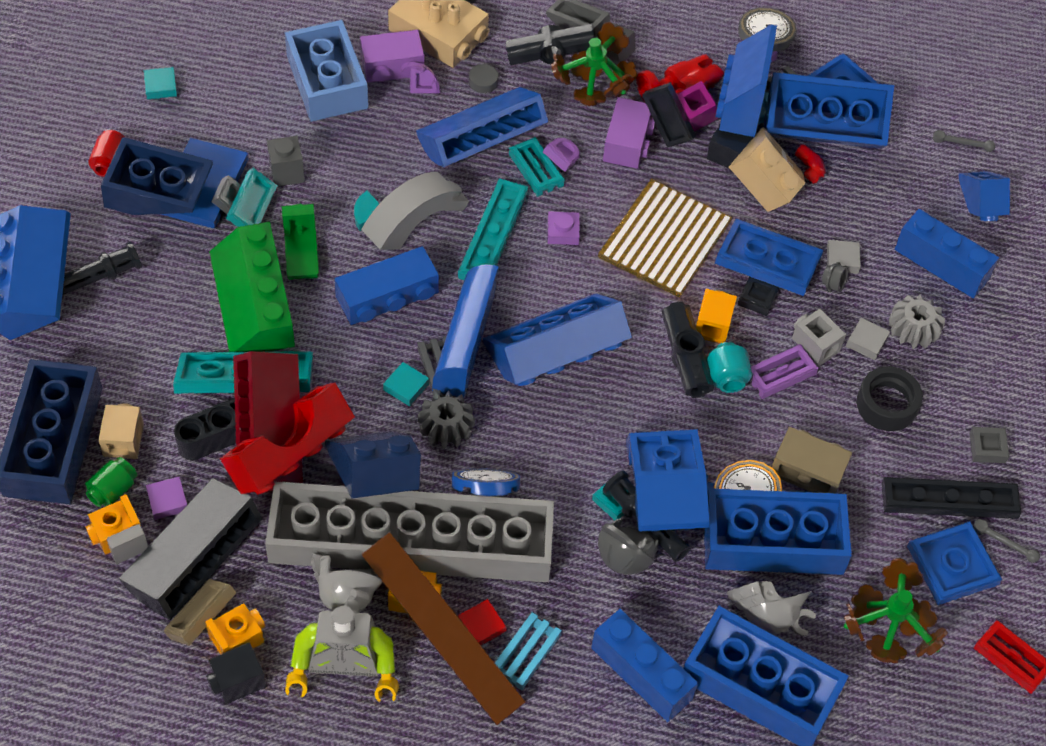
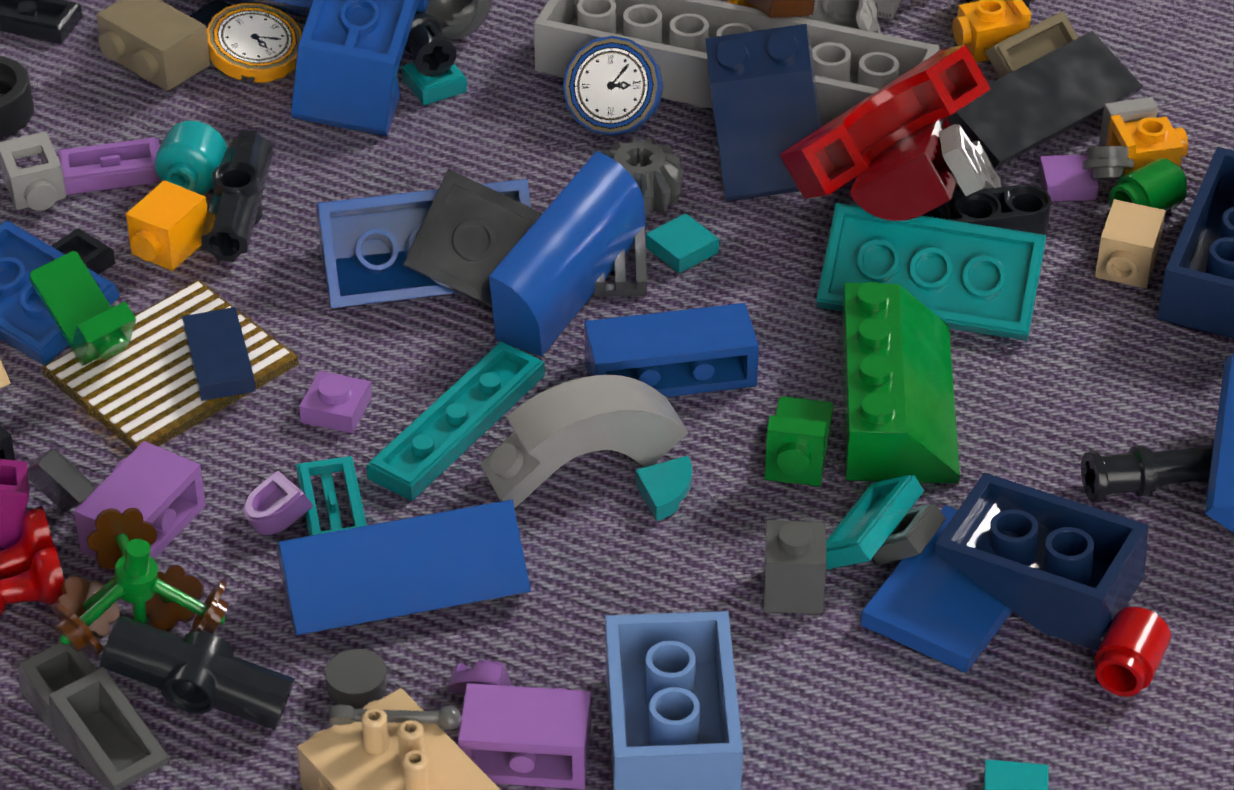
camera: 160 degrees left, 15 degrees down
none -> green bracket [29,251,136,366]
none -> dark blue tile [182,307,256,401]
none -> dark grey hinge [329,705,462,731]
none -> black plate [403,169,543,309]
none -> light grey tile [940,124,1001,196]
none -> dark grey plate [1082,146,1134,180]

